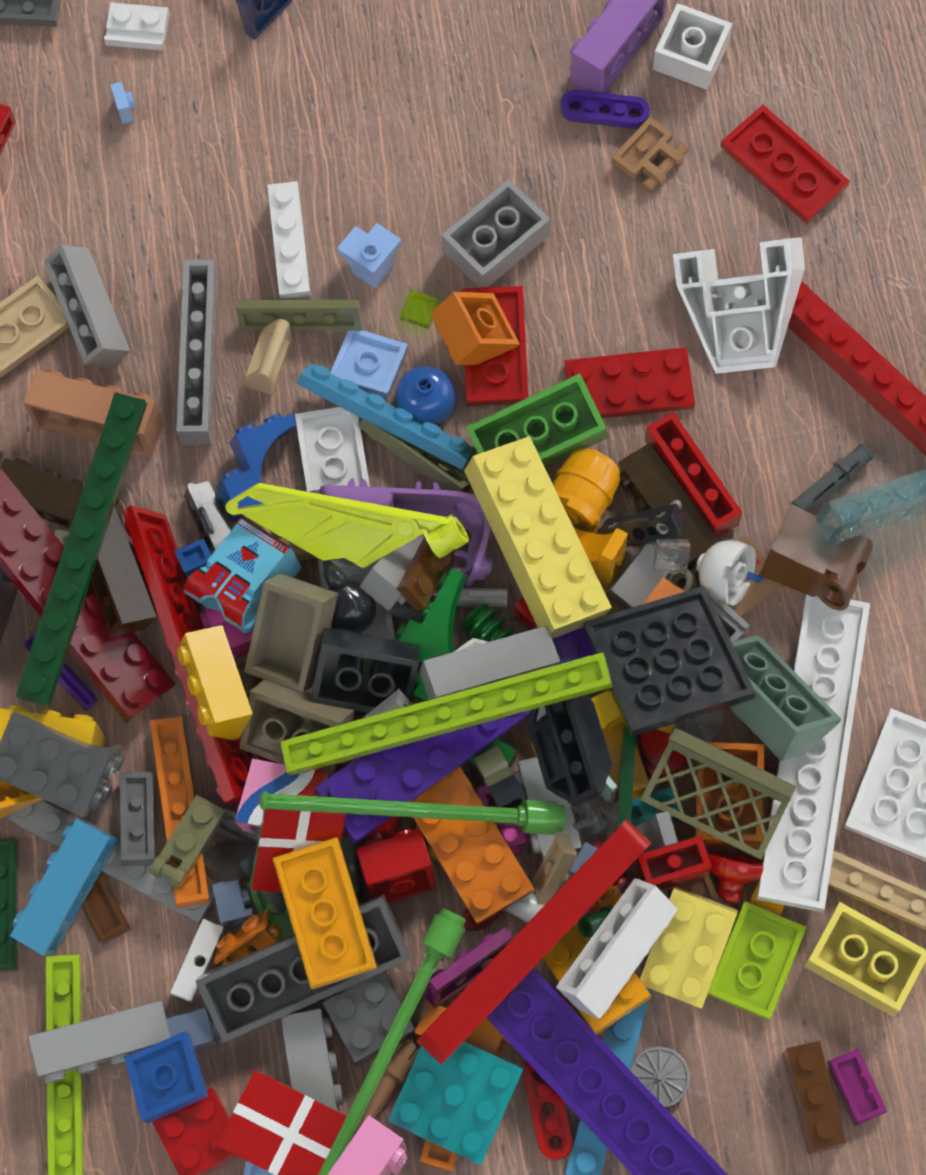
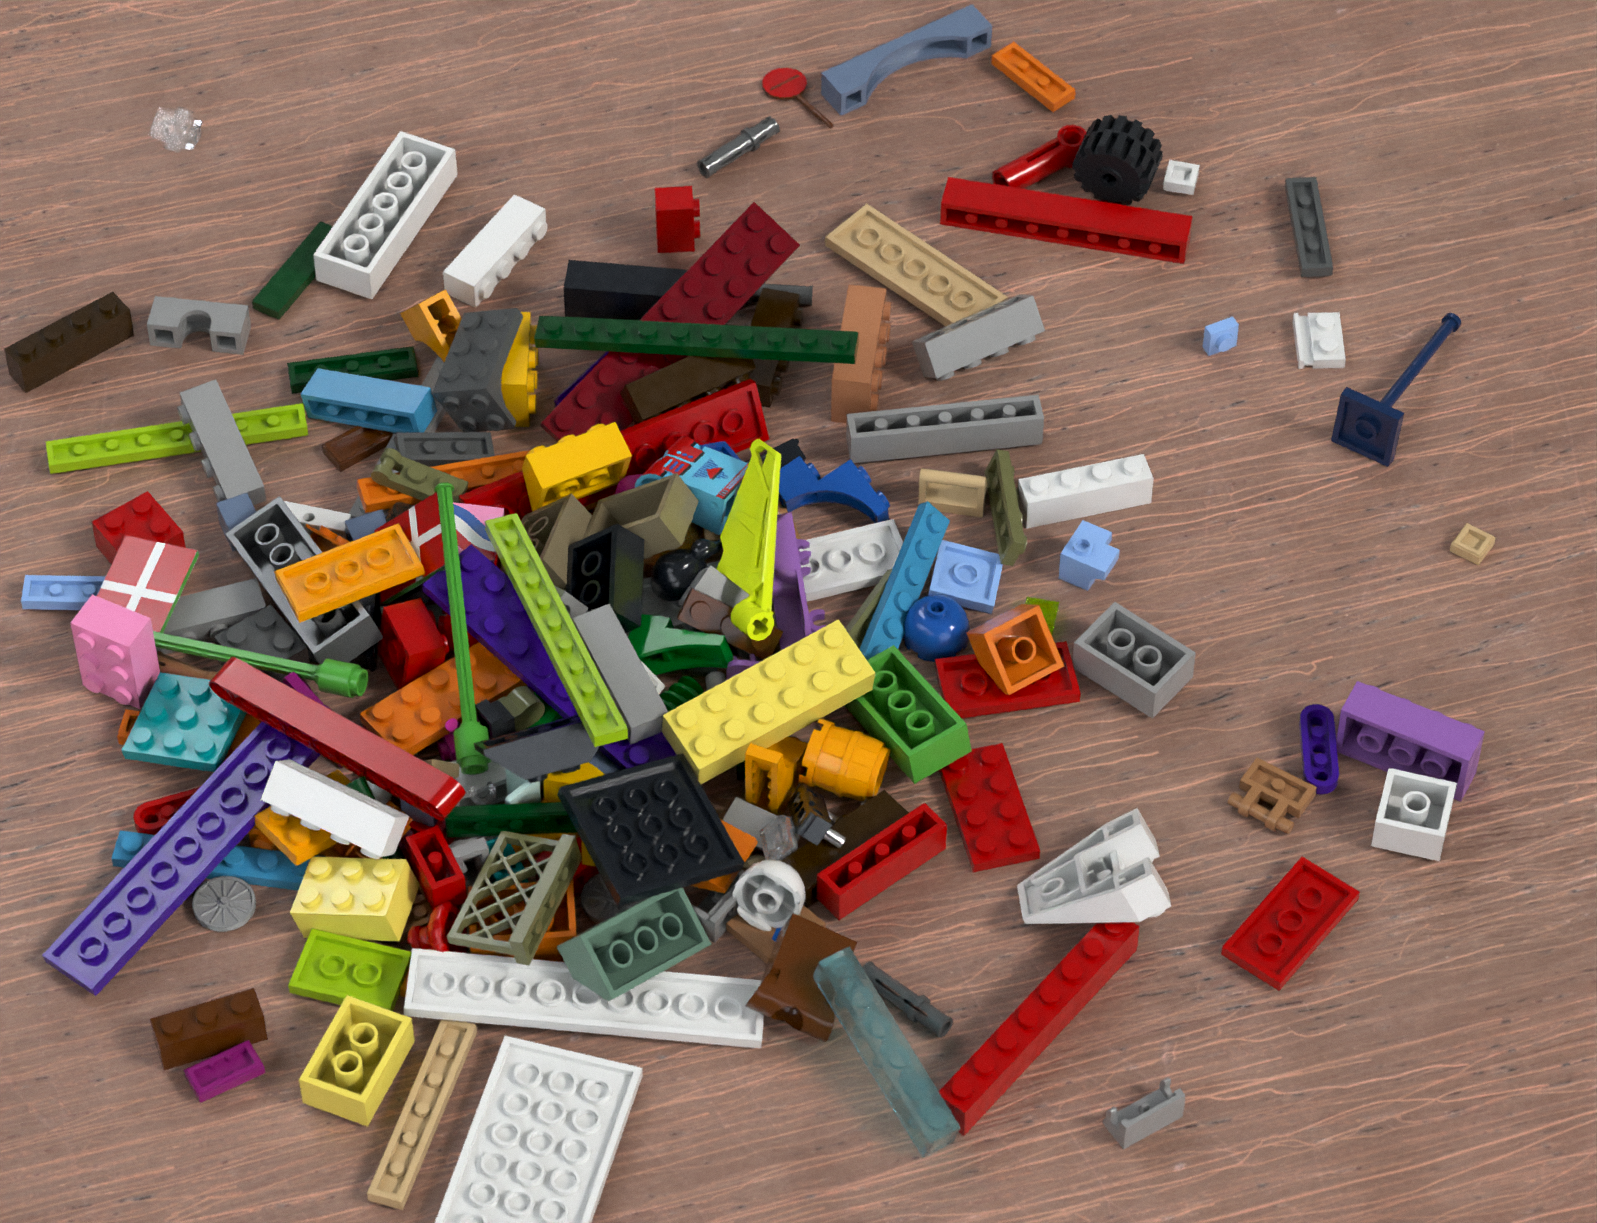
camera: 80 degrees right, 20 degrees down
blue plate [124,1031,208,1124] -> none

